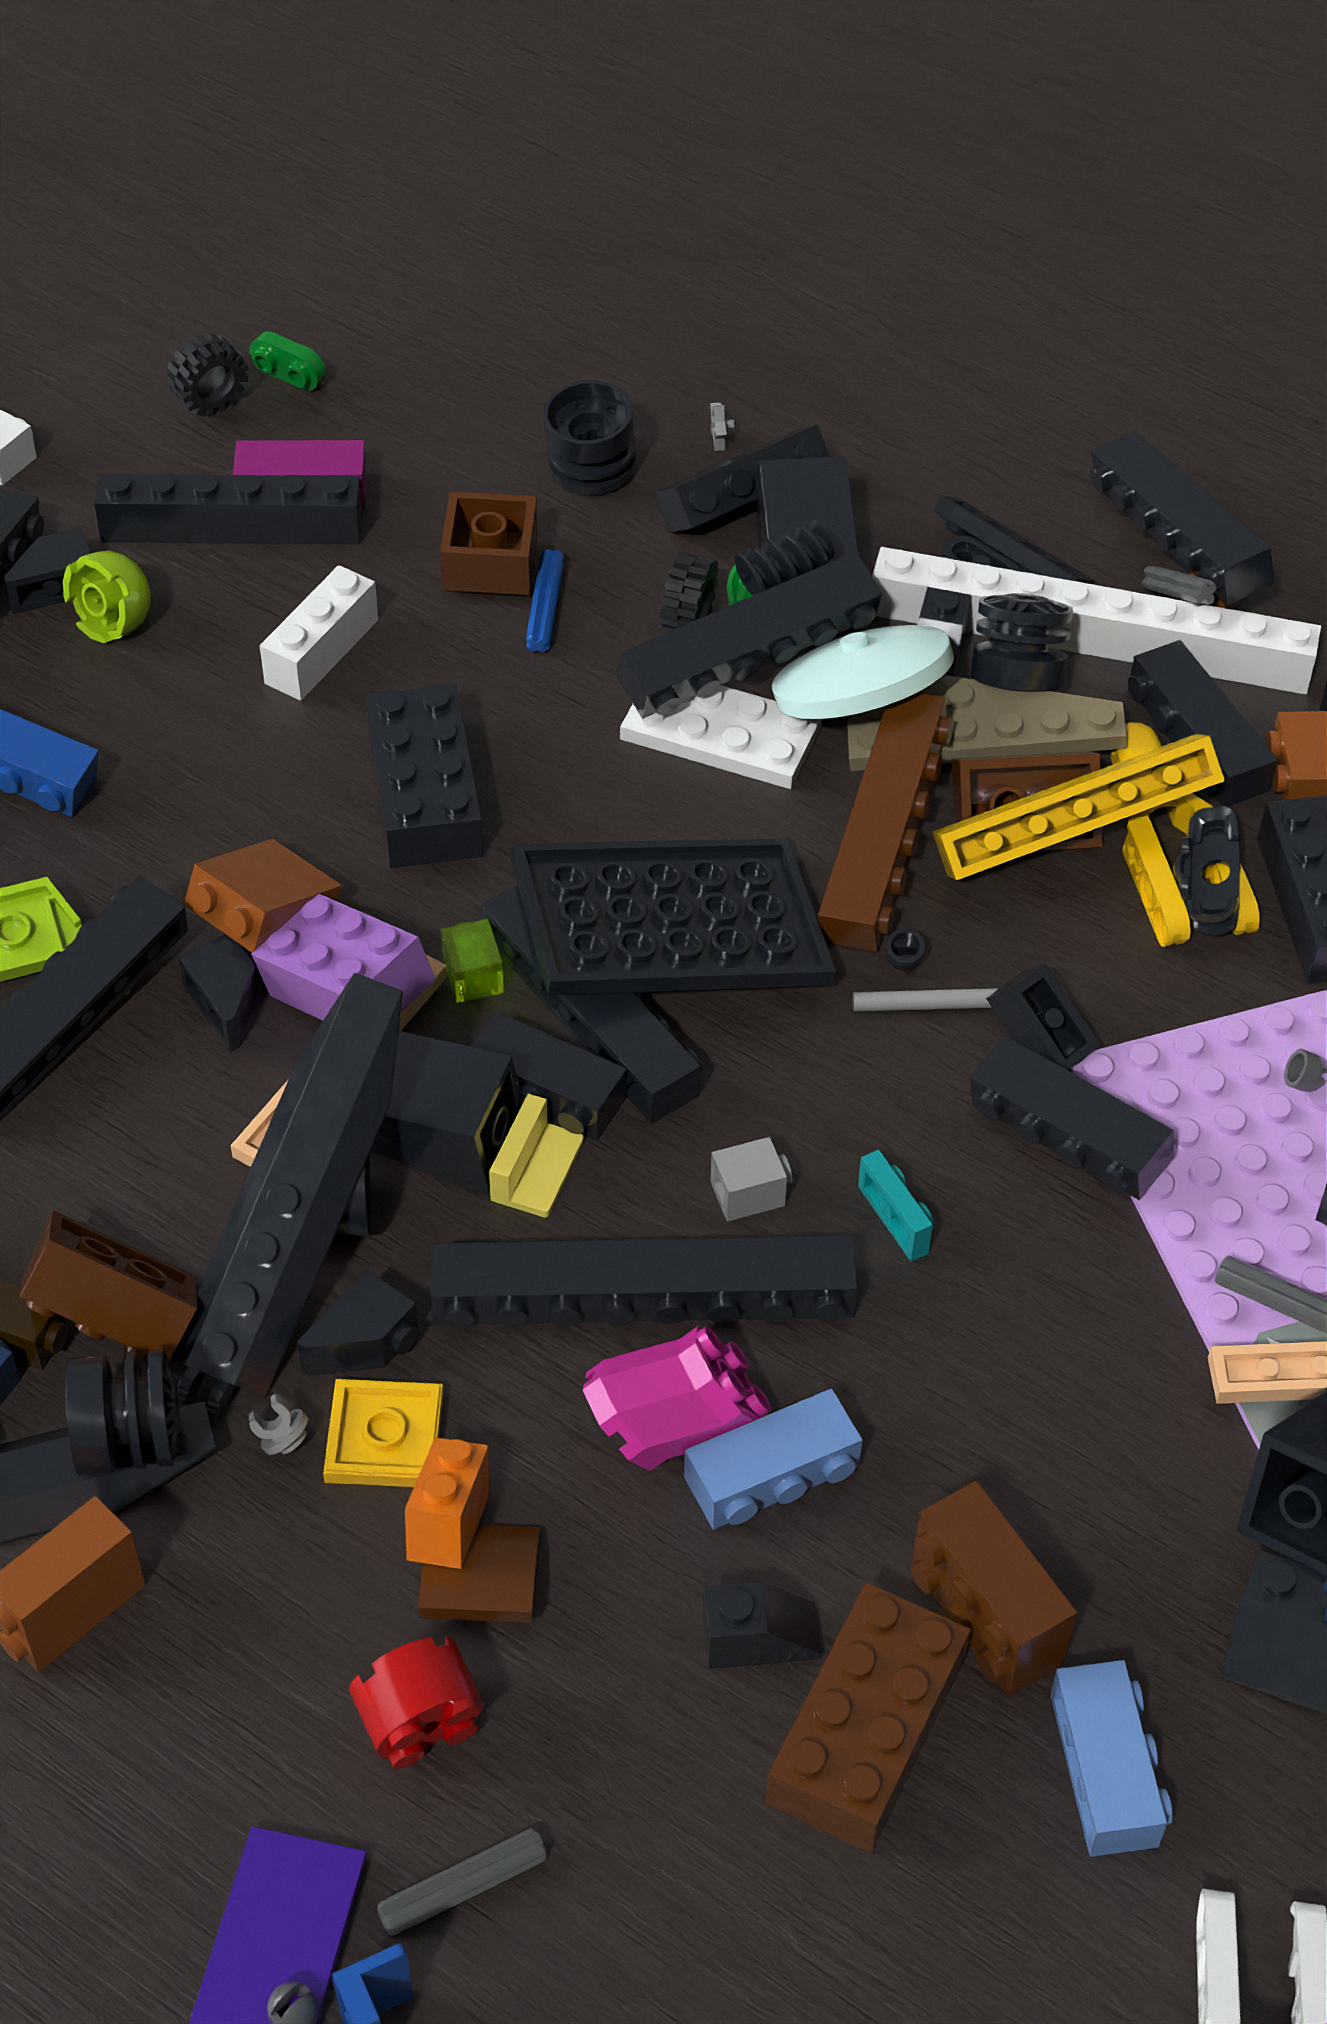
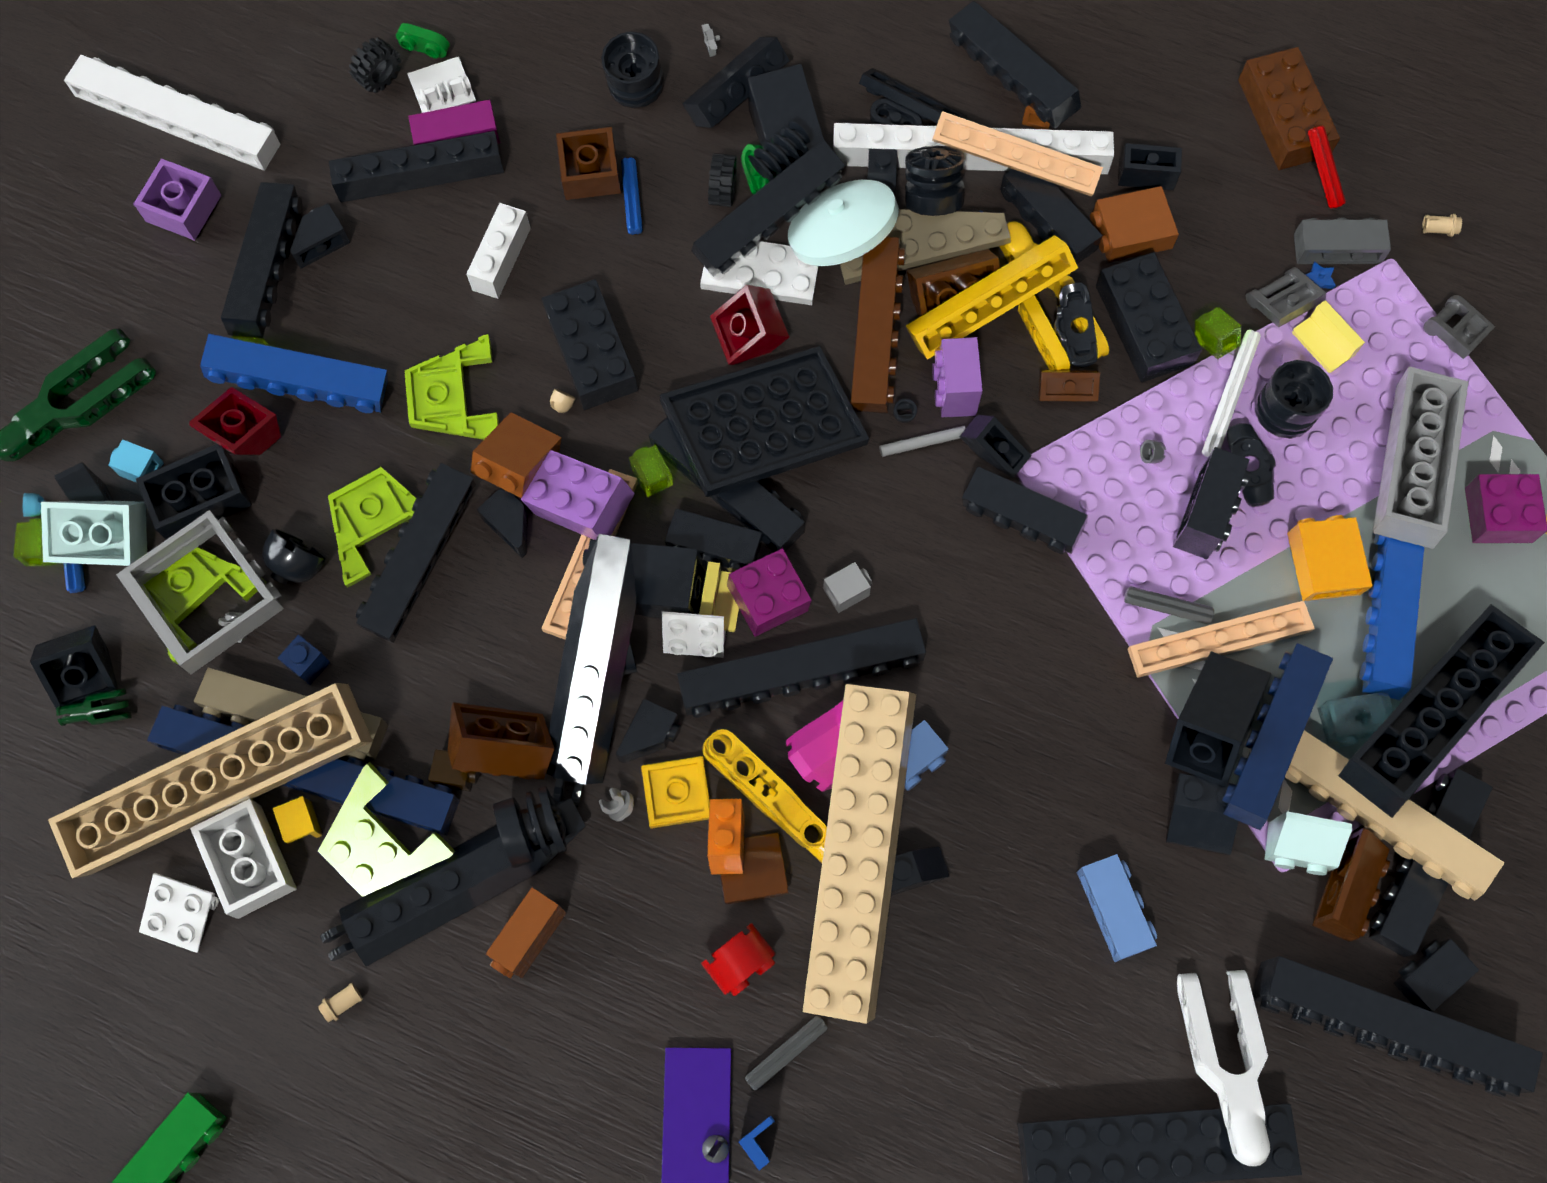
camera: 10 degrees left, 20 degrees up
lime cylinder [63,550,151,643] -> none
reddish brown brick [765,1582,971,1854] -> none
teal plate [858,1149,934,1262] -> none
reddish brown brick [911,1480,1077,1697] -> none
dark grey axle [1142,566,1217,605] -> none
none -> lime wing [404,334,499,440]
none -> white hinge [407,56,476,113]
none -> tan hinge [550,389,576,413]
none -> white hinge [662,611,726,658]
none -> yellow piece [702,729,827,863]
none -> dark red slope [710,285,789,365]
none -> magenta brick [727,548,811,637]
none -> tan brick [802,684,916,1024]
none -> light nougat plate [932,111,1103,196]
none -> medium lavender brick [932,337,983,417]
none -> reddish brown plate [1038,370,1100,401]

